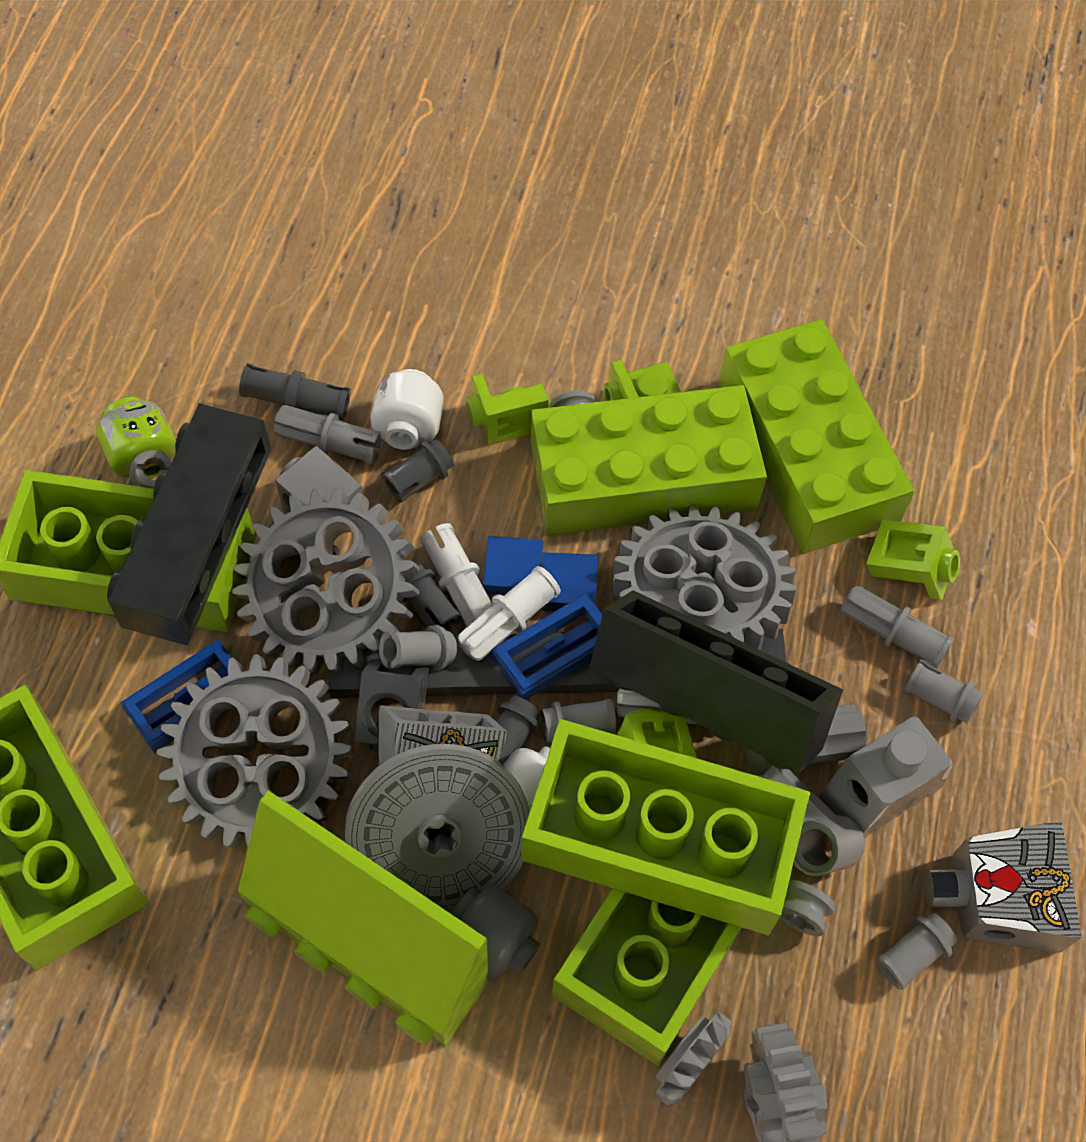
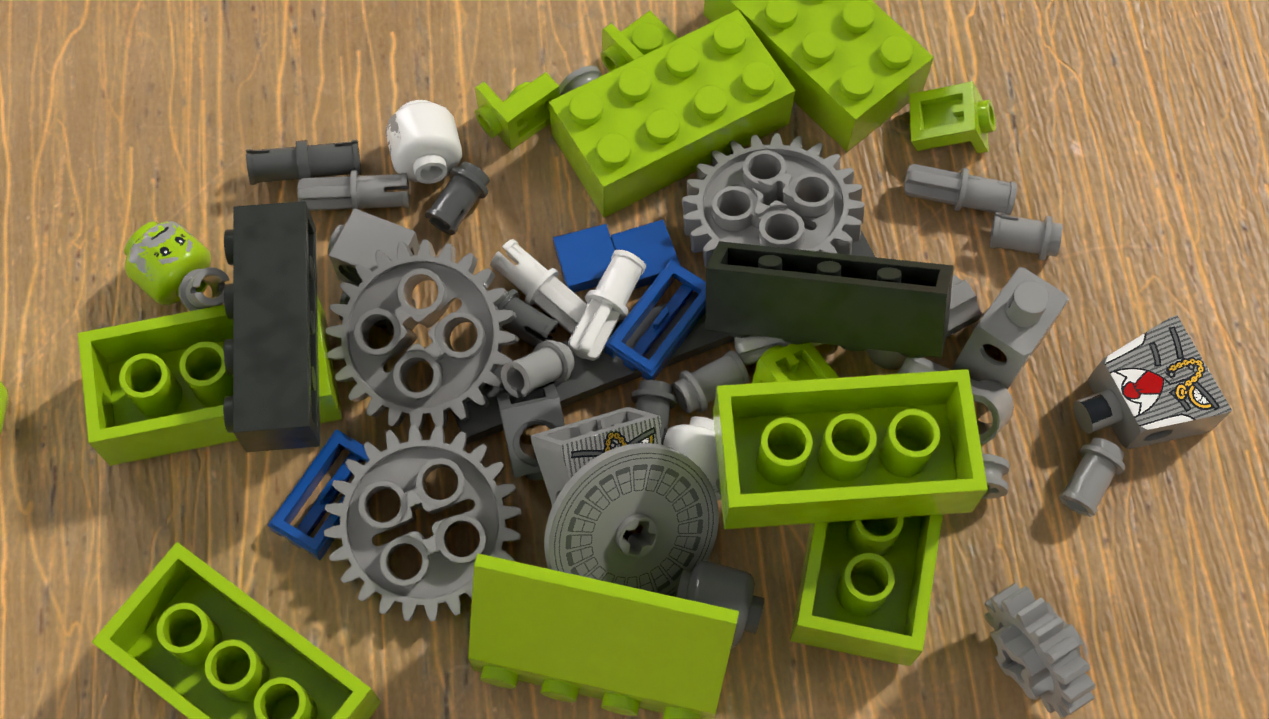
camera: 20 degrees left, 5 degrees up
light grey gear [655,1011,732,1105] -> none

